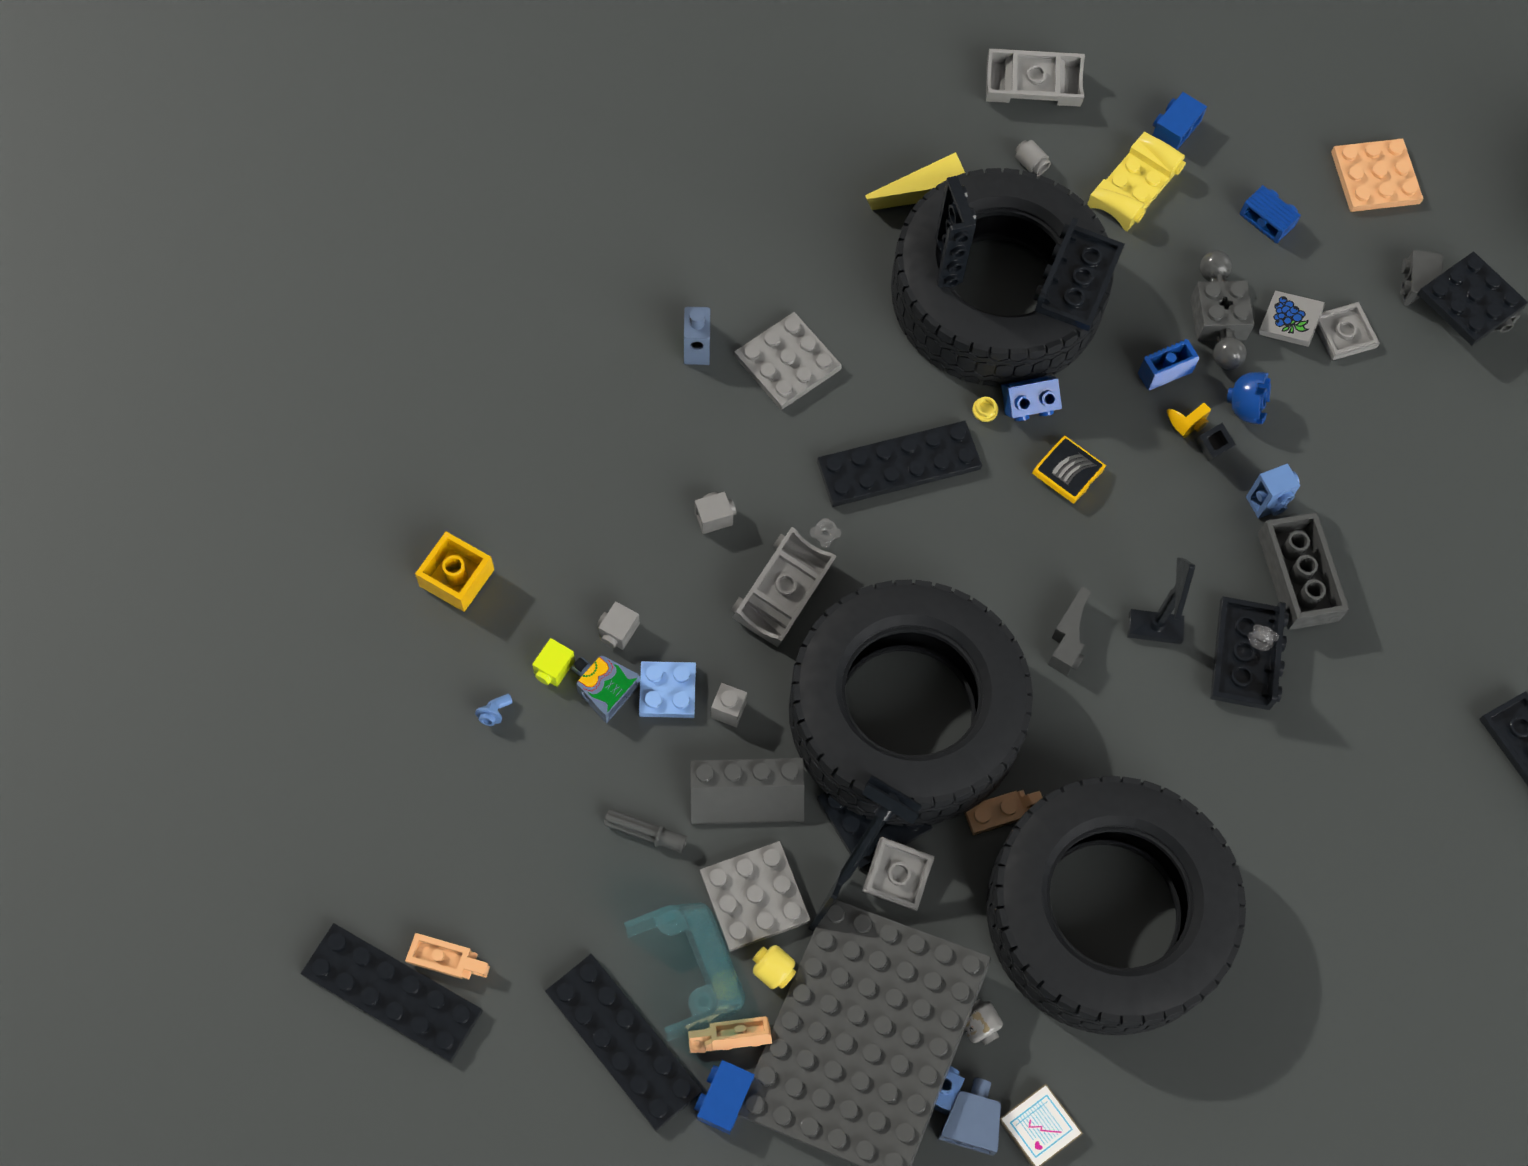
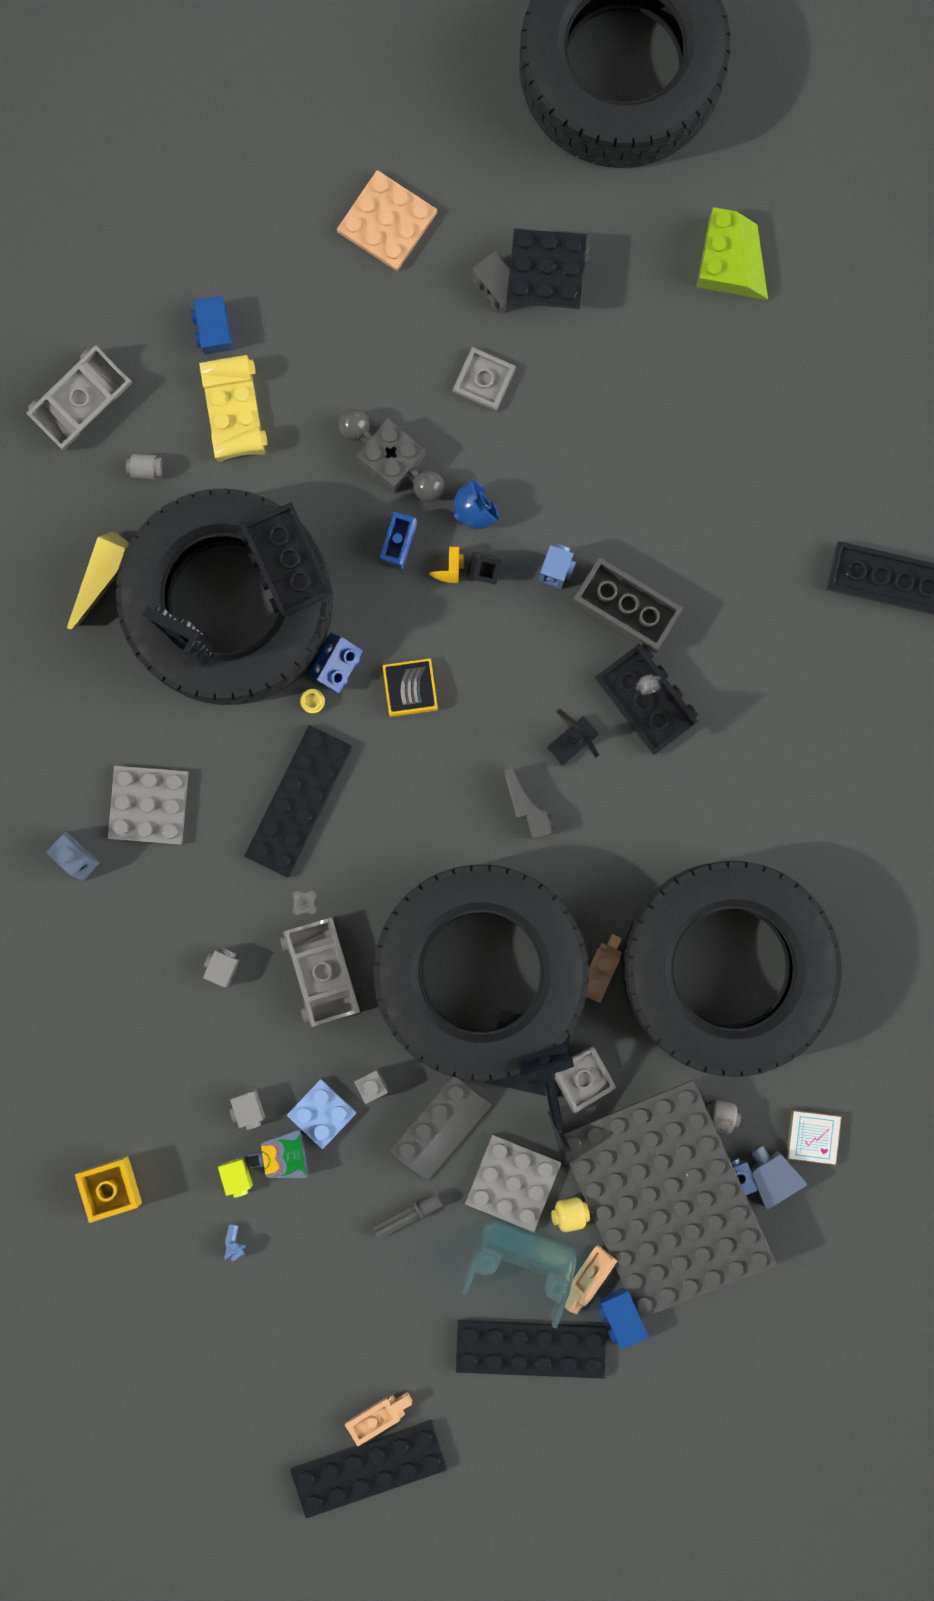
camera: 40 degrees left, 20 degrees up
blue brick [1240,185,1301,243] -> none
light grey tile [1259,291,1325,347] -> none

